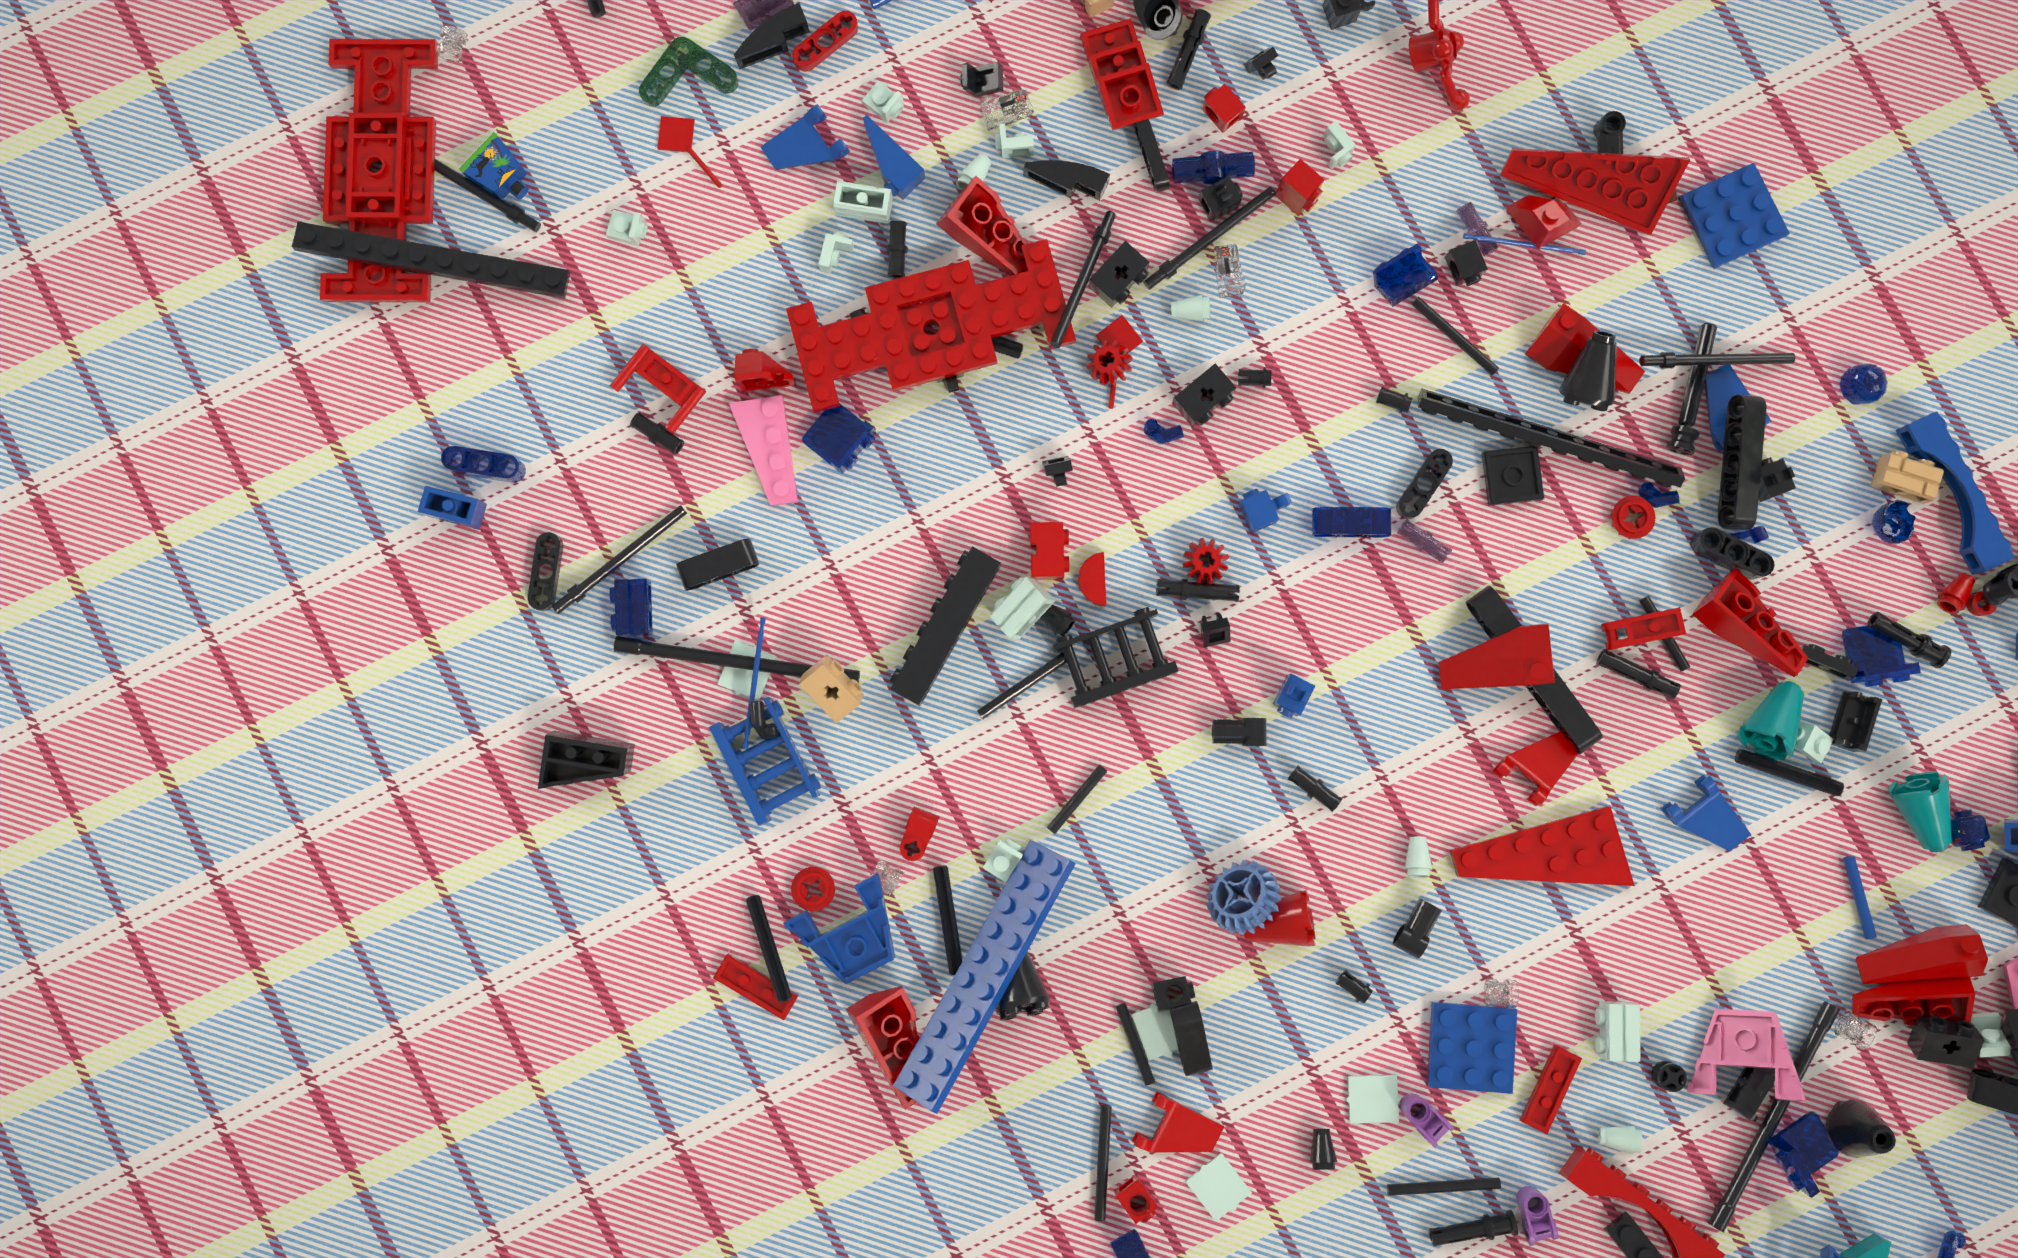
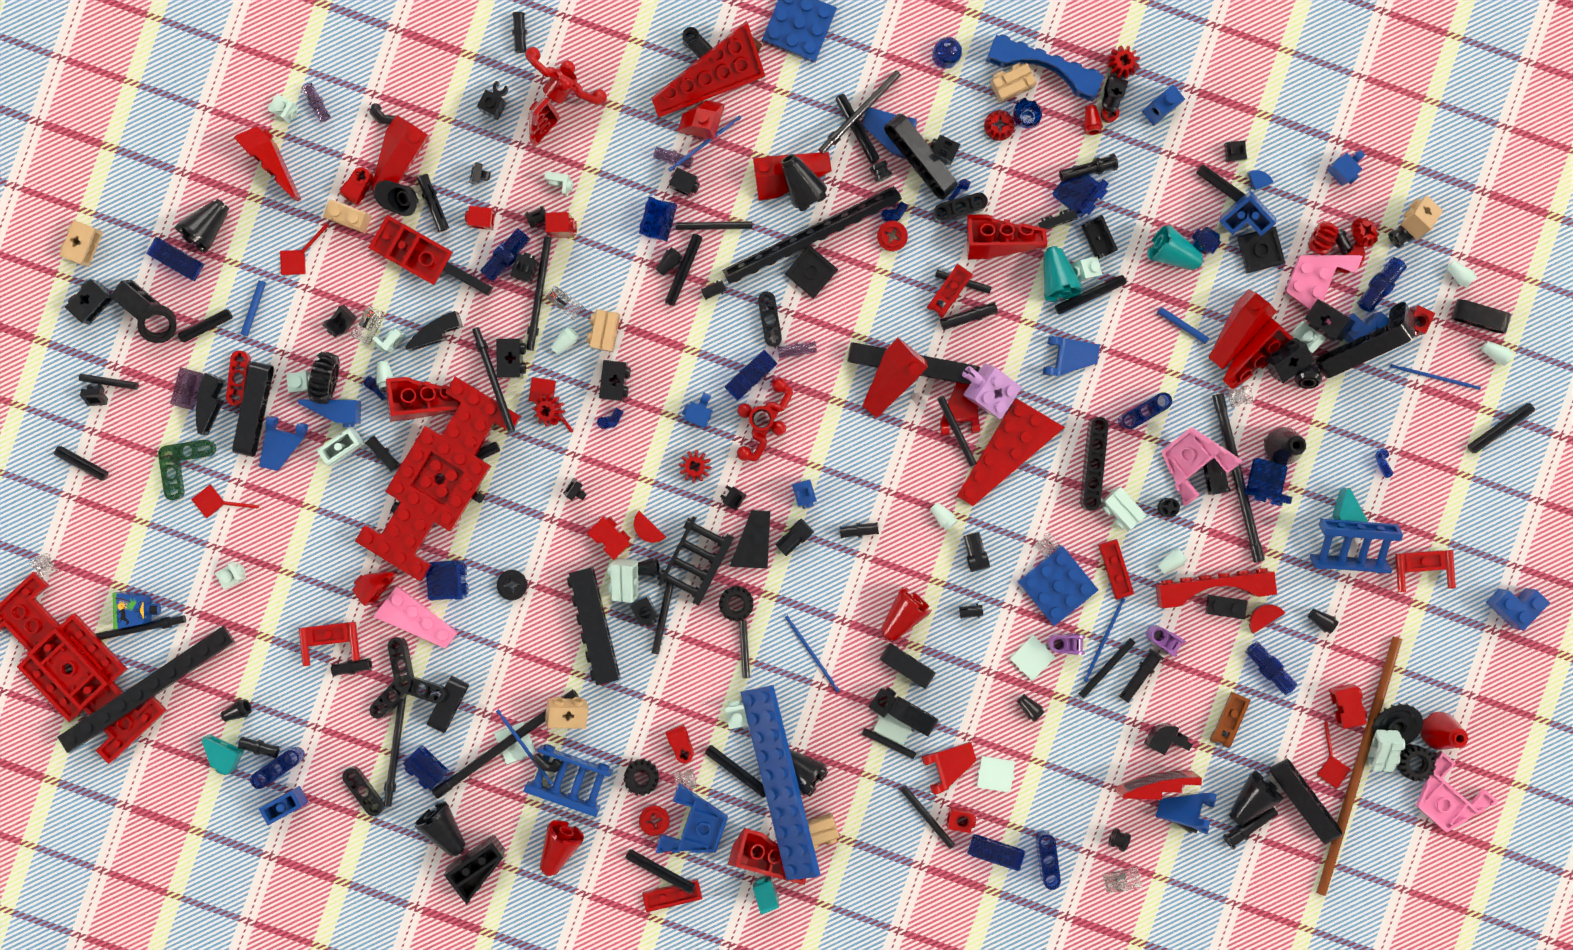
camera: 50 degrees left, 5 degrees up
light aqua bracket [818,232,854,274] -> none
black pin [1156,579,1240,602] -> none
medium blue gear [1206,860,1281,936] -> none
black pin [1238,367,1272,389] -> none
none -> teal slope [202,734,244,775]
none -> black cone [221,699,252,722]
none -> black beam [232,361,274,457]
none -> black pin [238,737,280,758]
none -> black gear [308,352,340,404]
none -> clear blue hand [364,376,386,401]
none -> black piece [369,637,449,719]
none -> black cone [415,801,465,856]
none -> black gear [497,570,528,600]
none -> black bush [525,205,546,228]
none -> red wedge [528,97,561,147]
none -> red cone [540,820,584,876]
none -> tan brick [587,309,620,352]
none -> black tyre [623,759,659,796]
none -> black brick [630,596,659,627]
none -> black cone [655,247,683,276]
none -> black axle [665,234,702,306]
none -> black tyre [719,586,754,622]
none -> black wing [729,510,771,569]
none -> red wheel [737,378,793,462]
none -> teal slope [753,876,779,915]
none -> blue piece [785,615,840,692]
none -> tan brick [807,813,840,850]
none -> black beam [880,643,936,689]
none -> black bar [937,396,977,466]
none -> lavender brick [962,363,1022,419]
none -> red gear [984,109,1015,141]
none -> black beam [1080,417,1109,511]
none -> blue piece [1083,598,1125,682]
none -> clear blue beam [1118,392,1172,430]
none -> black cone [1295,364,1322,389]

